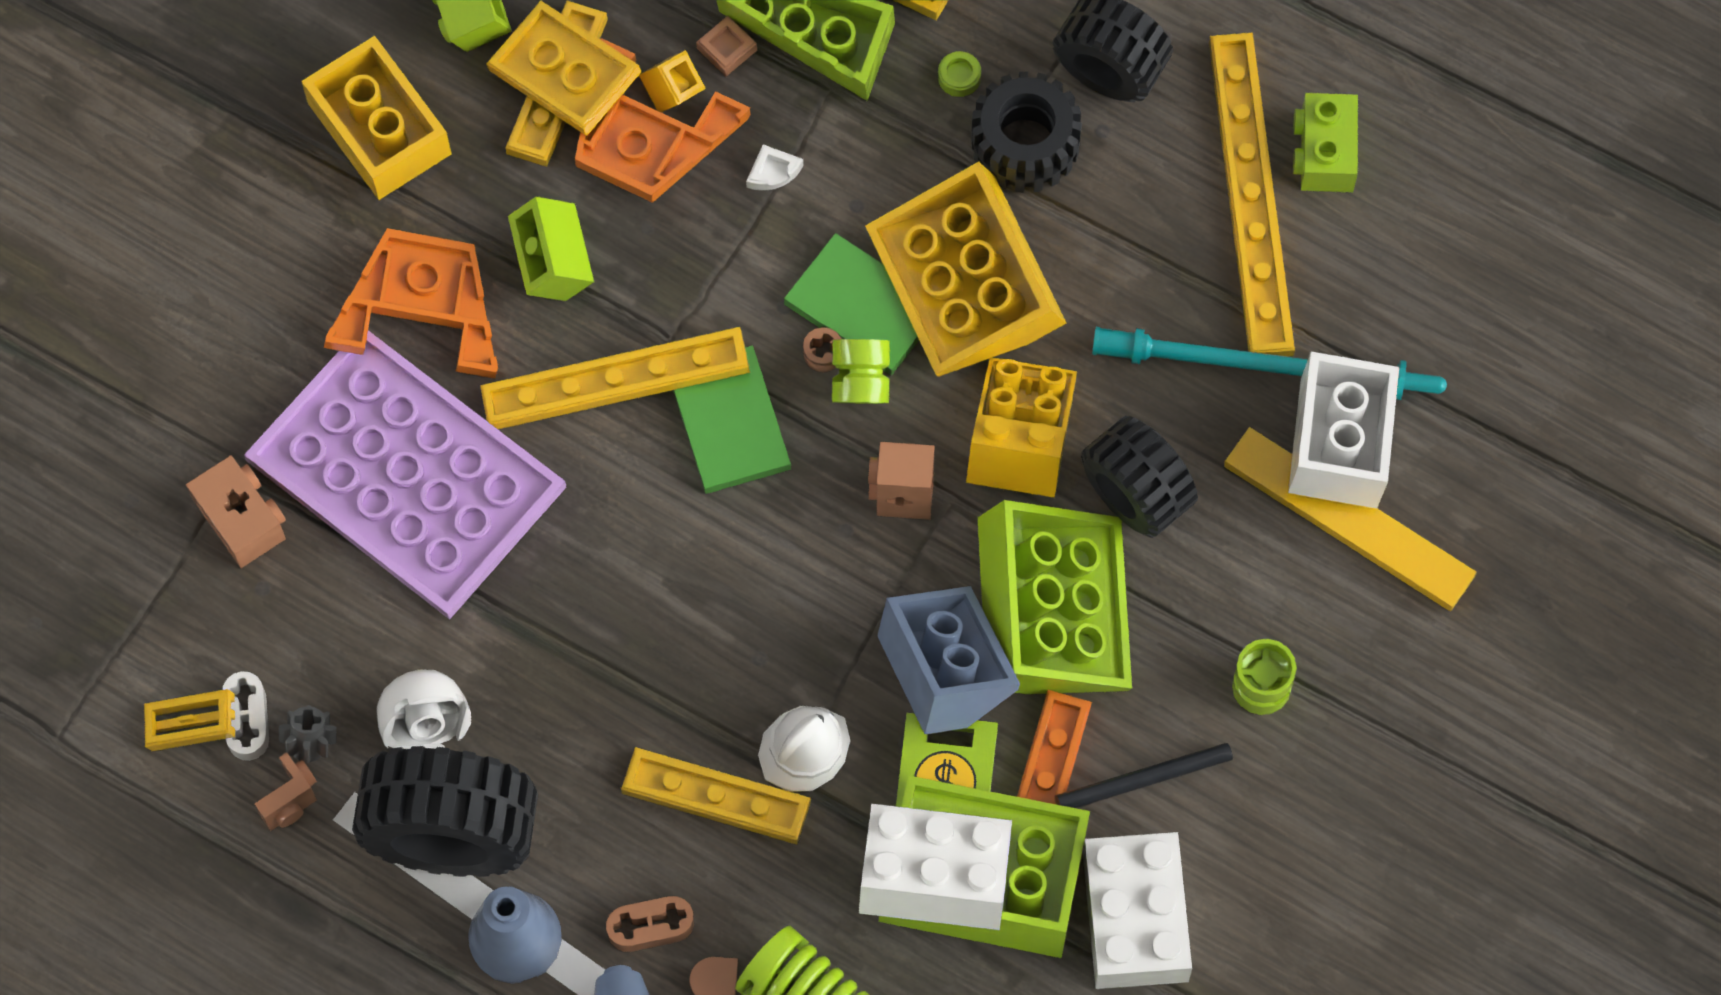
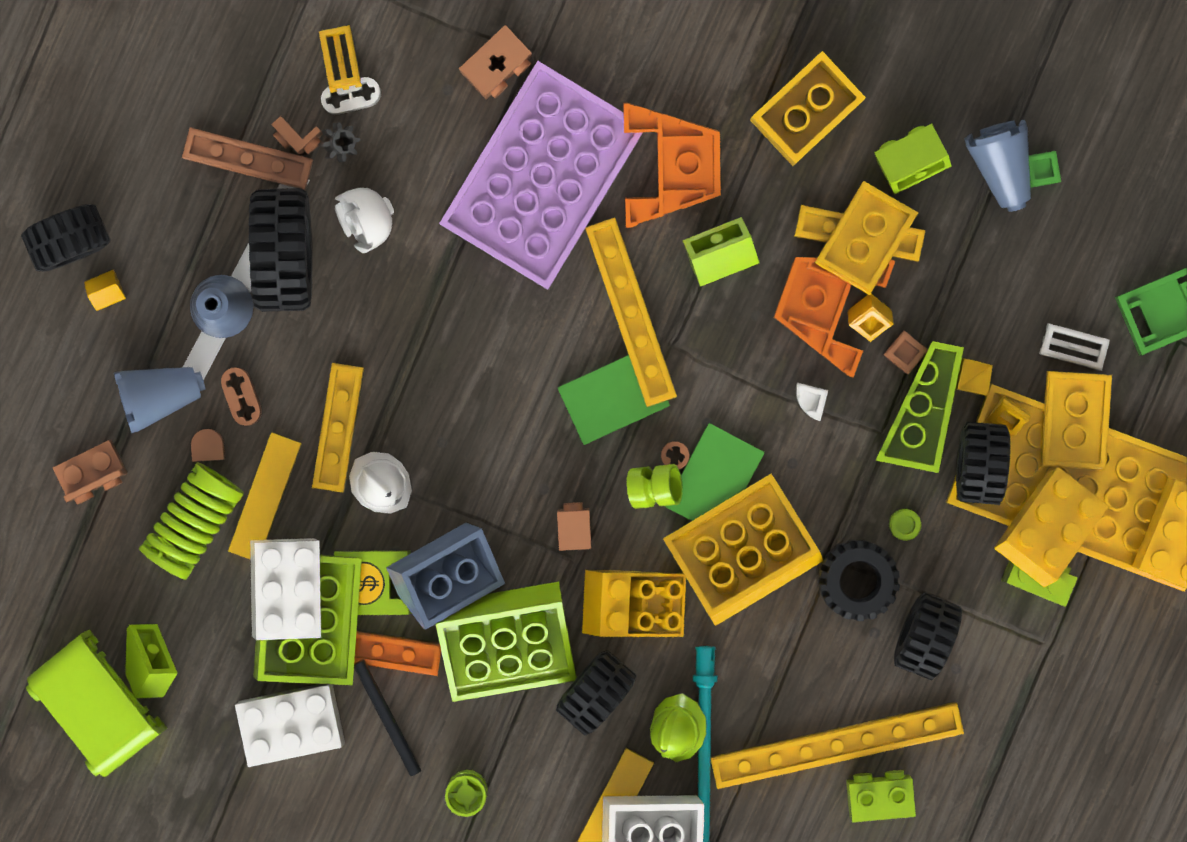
camera: 80 degrees right, 20 degrees up
none -> nougat tile [182,128,313,191]
none -> yellow tile [228,432,302,560]
none -> lime piece [650,693,706,762]

